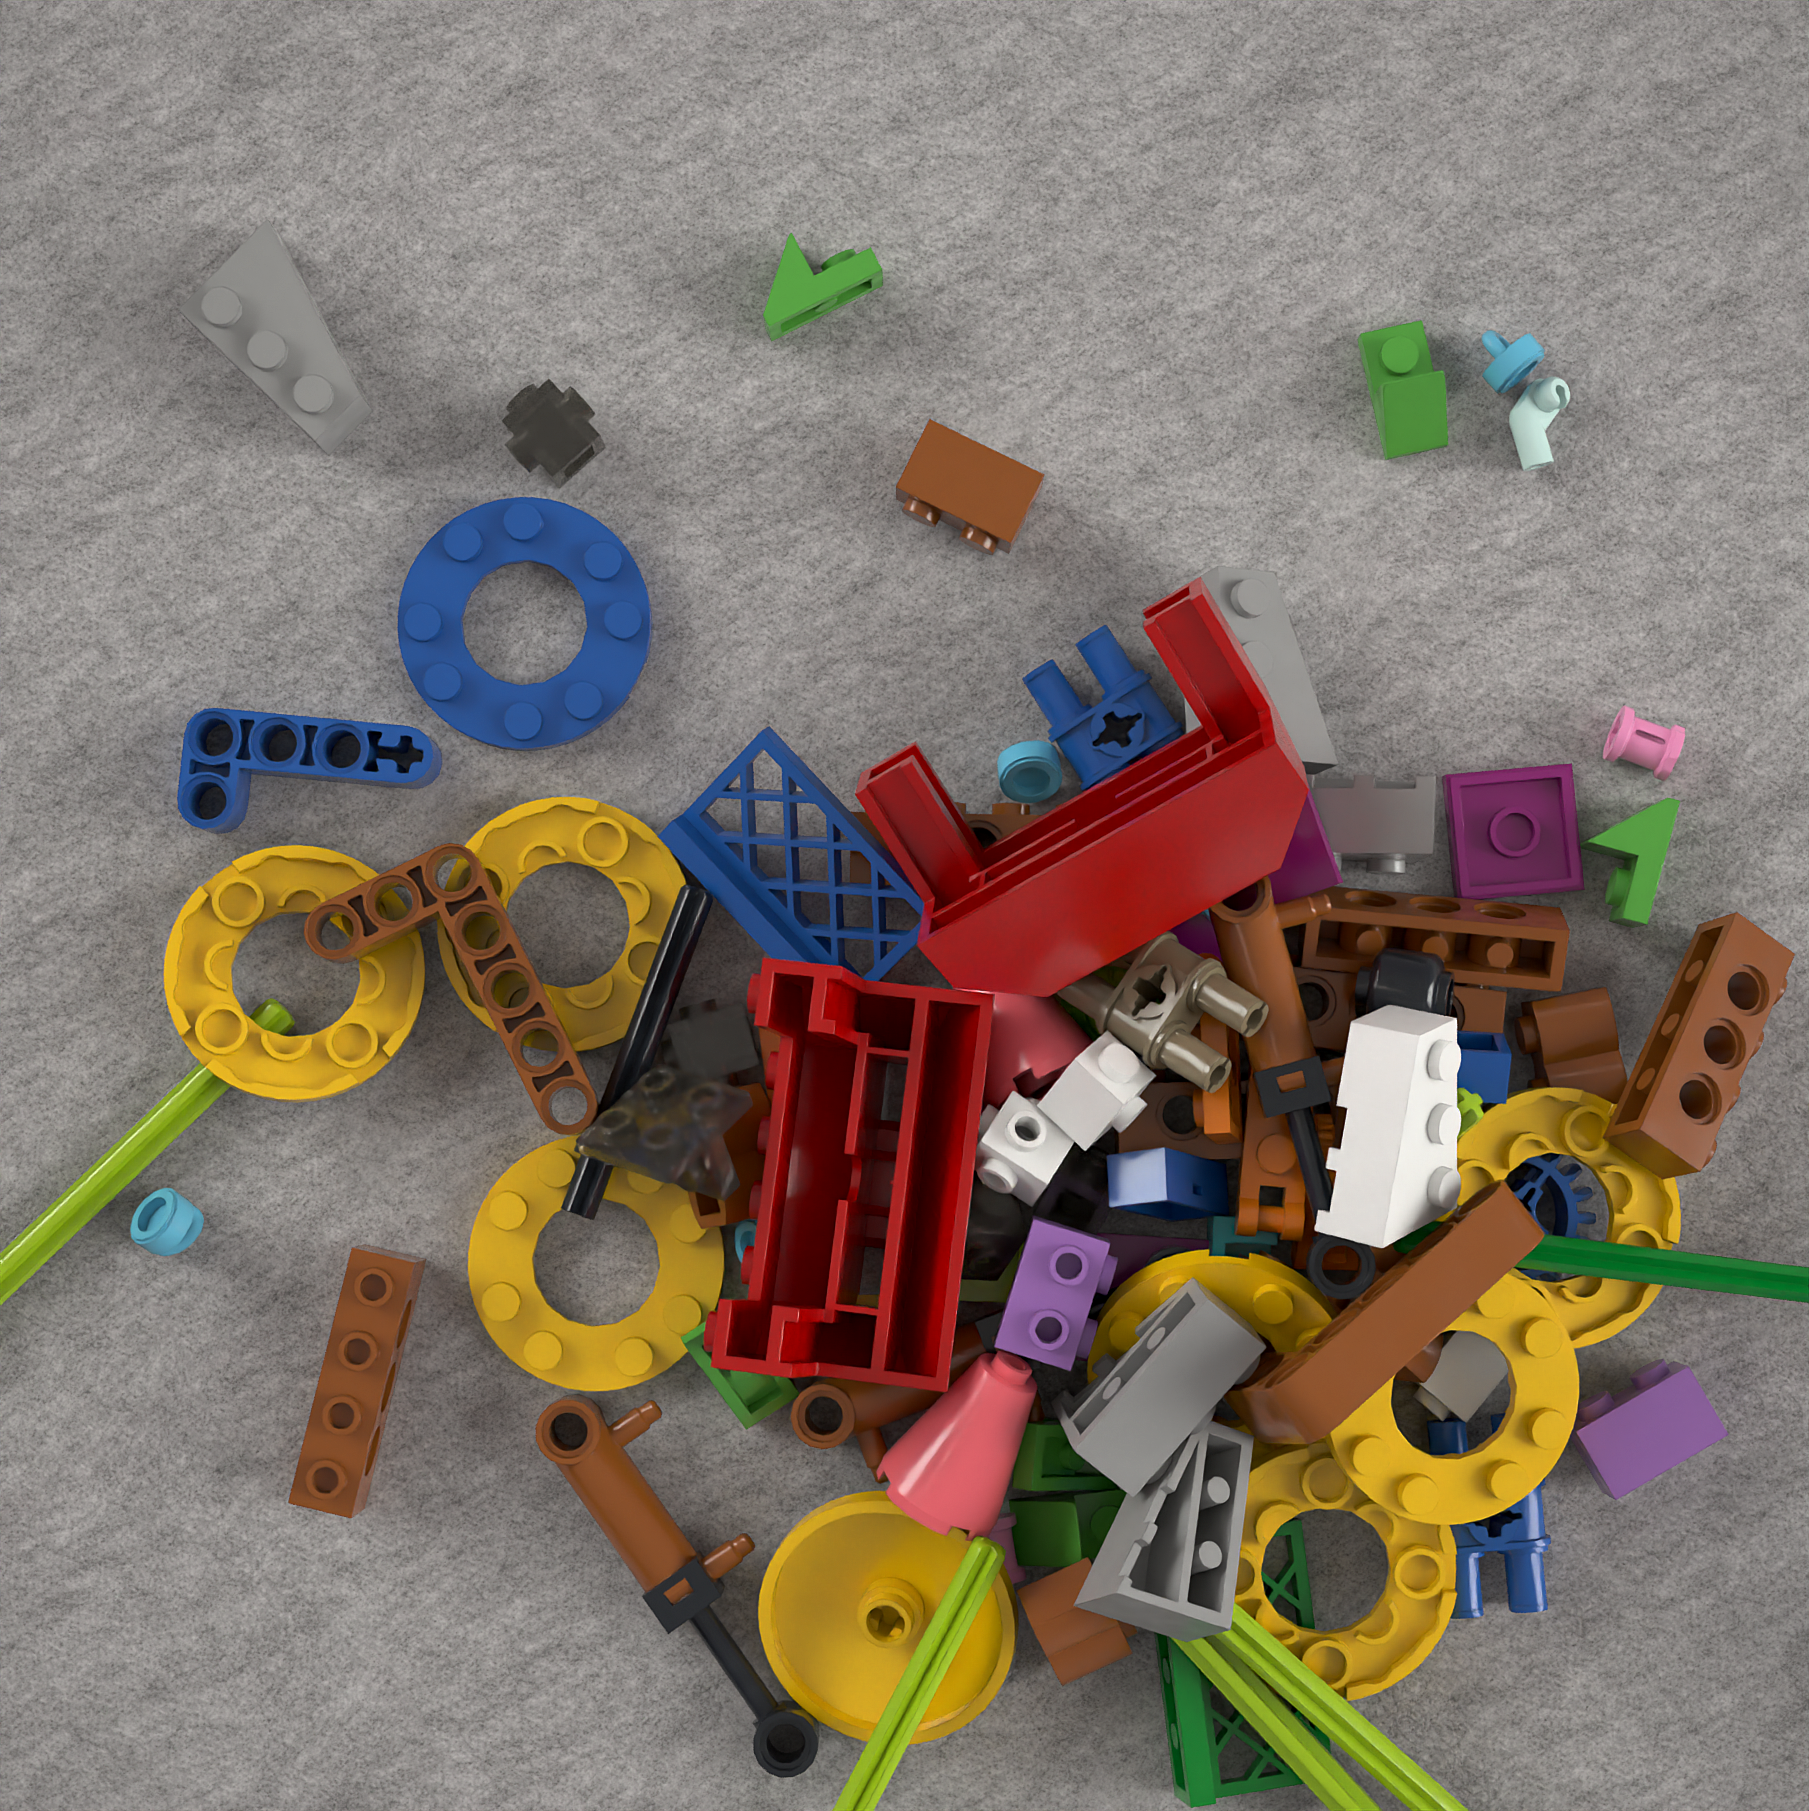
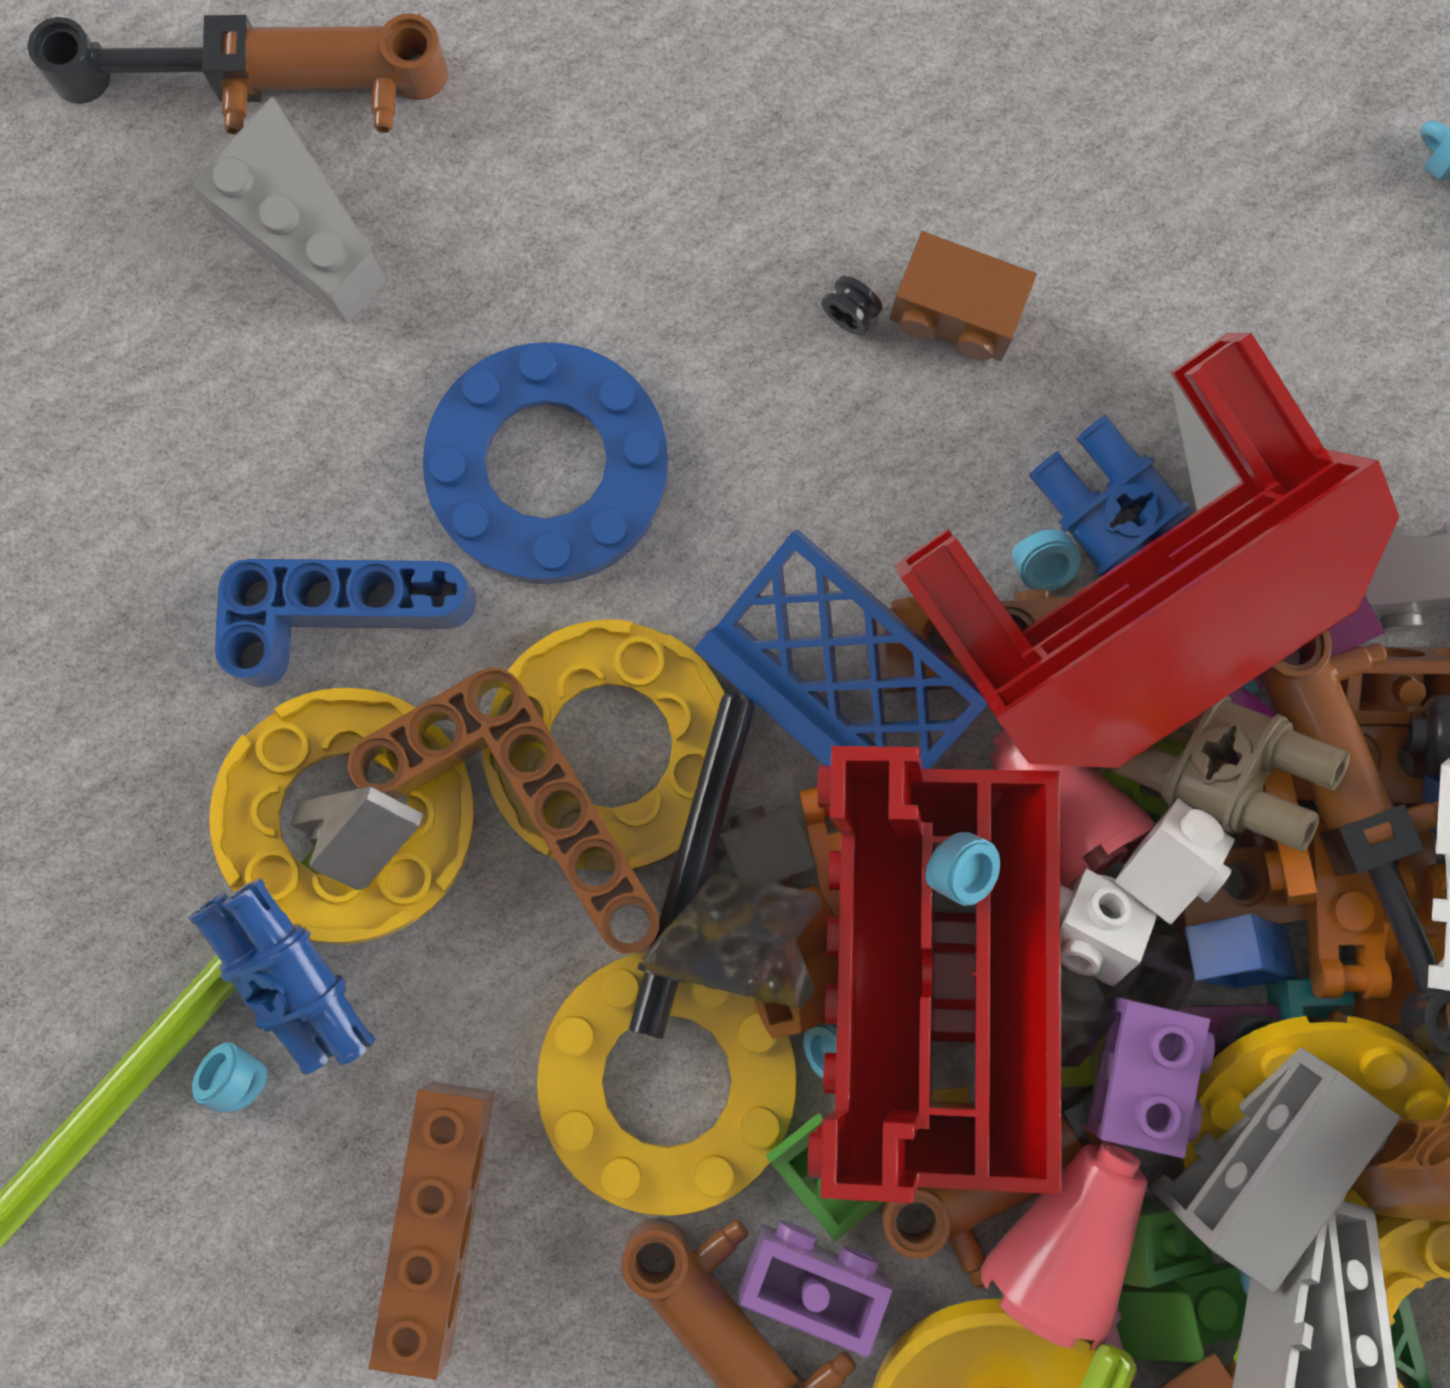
camera: 10 degrees left, 5 degrees down
clear smoke brick [501,379,606,489] -> none
bright green slope [763,233,883,342] -> none
bright green slope [1357,320,1448,460] -> none
none -> dark orange piece [27,13,448,135]
none -> blue pin [188,878,376,1075]
none -> flat silver slope [290,786,423,890]
none -> medium lavender brick [738,1221,893,1358]
none -> black bush [821,275,883,336]
none -> medium azure tile [925,832,1000,905]

